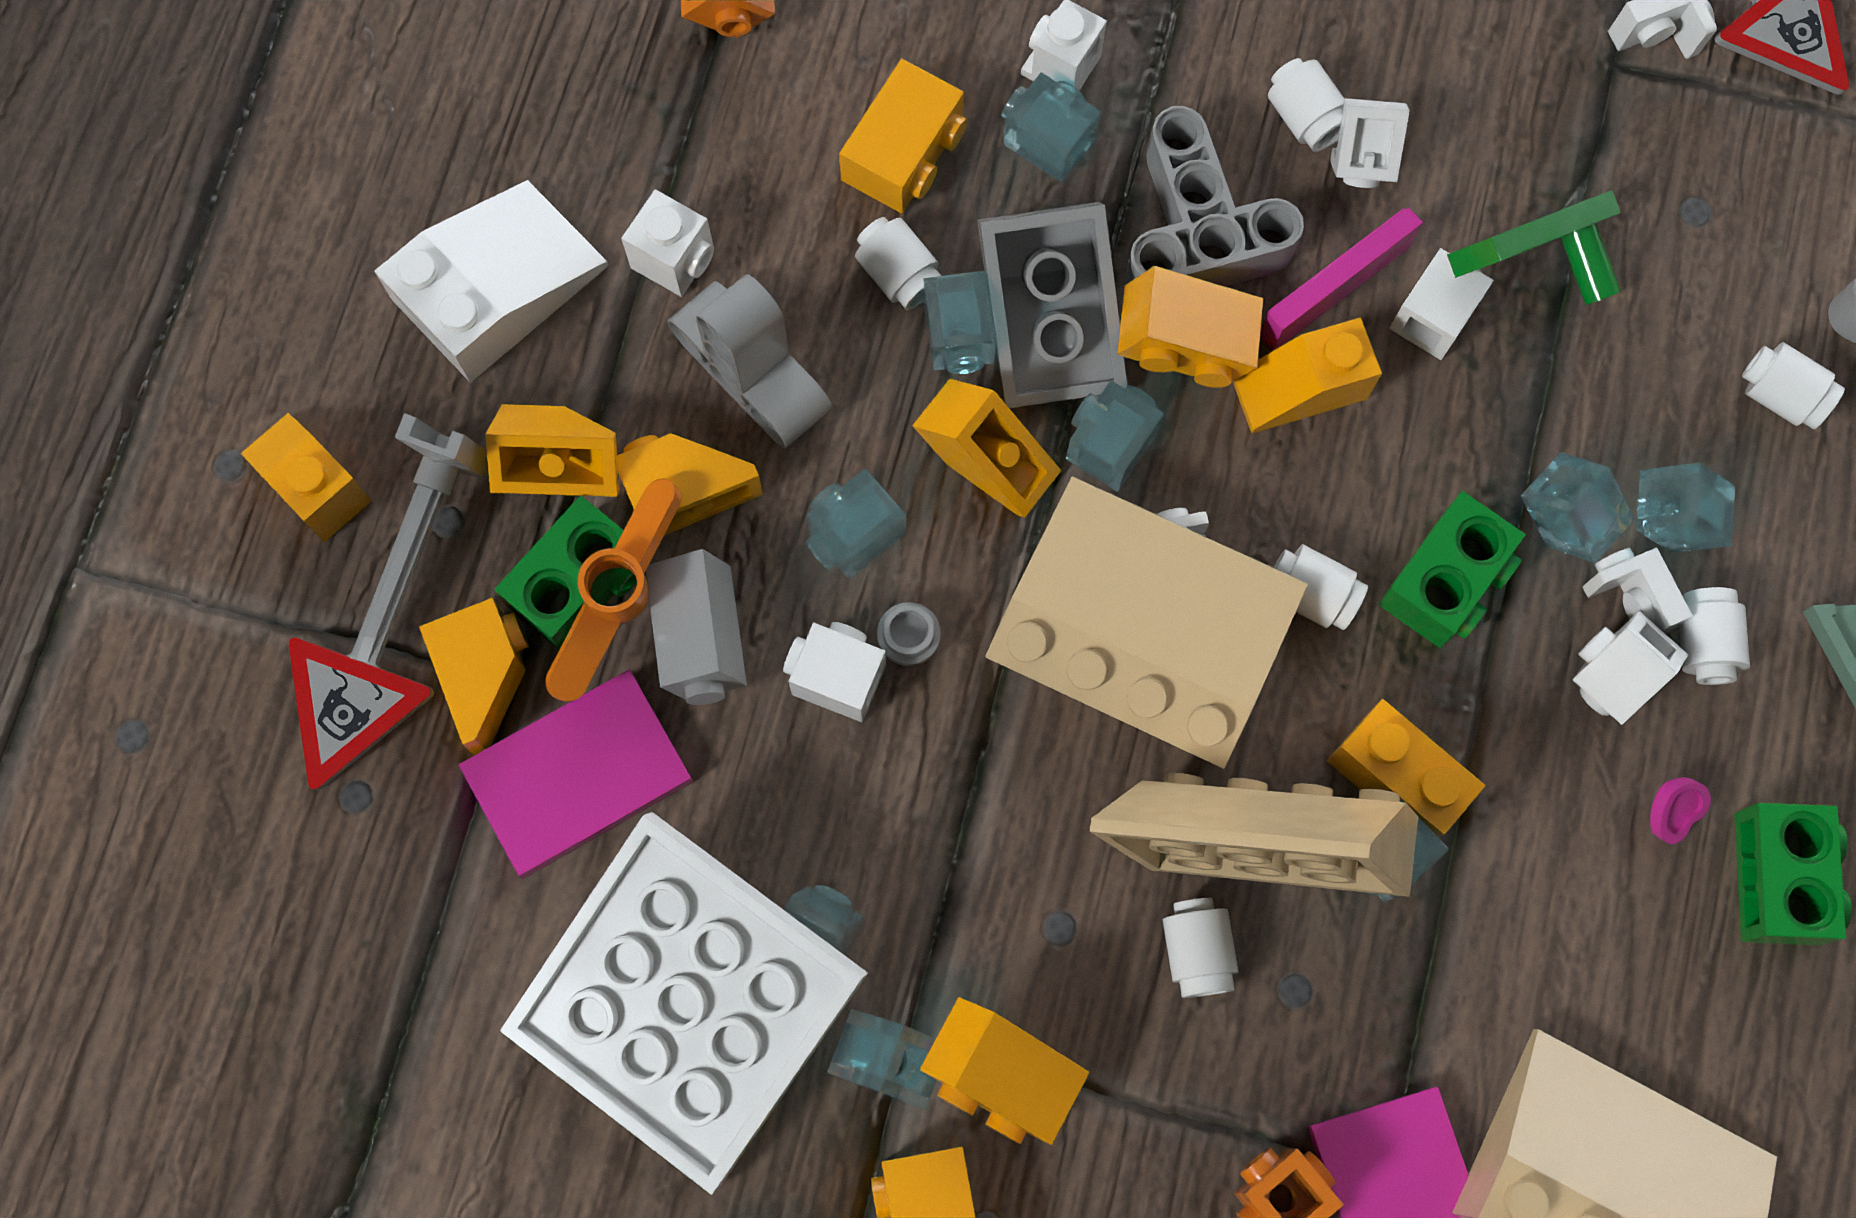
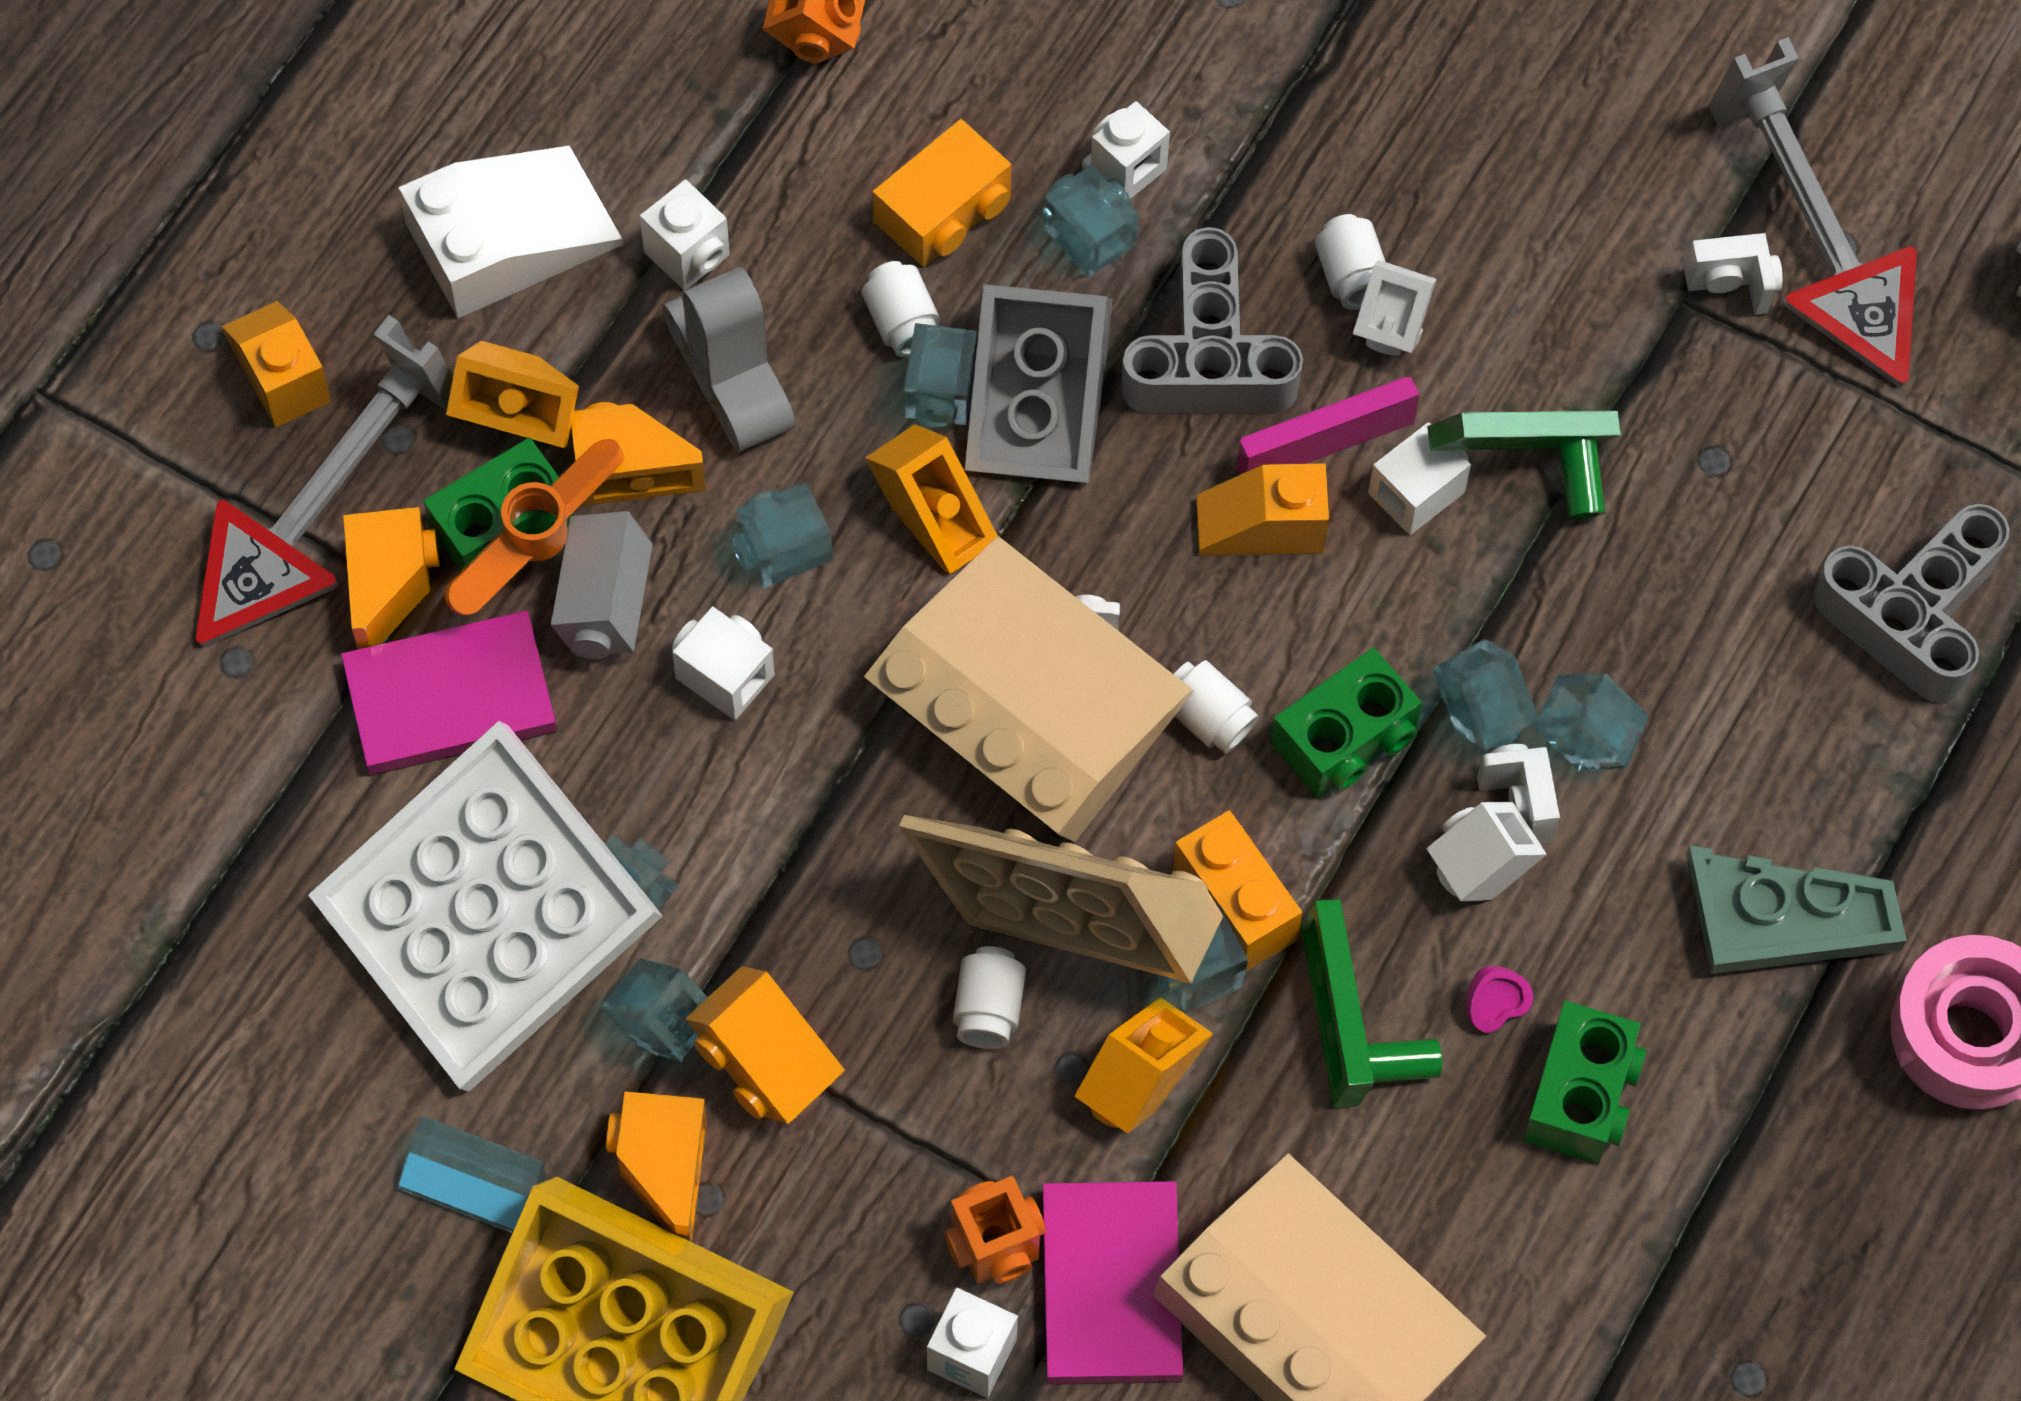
camera: 15 degrees right, 10 degrees down
light grey plate [877,602,941,666] -> none
clear light blue brick [1066,380,1164,492] -> none
light orange brick [1117,266,1263,388] -> none
white brick [1679,587,1750,685] -> none
white brick [1742,342,1845,429] -> none
none -> light orange slope [1074,997,1213,1134]
none -> green piece [1300,899,1442,1108]

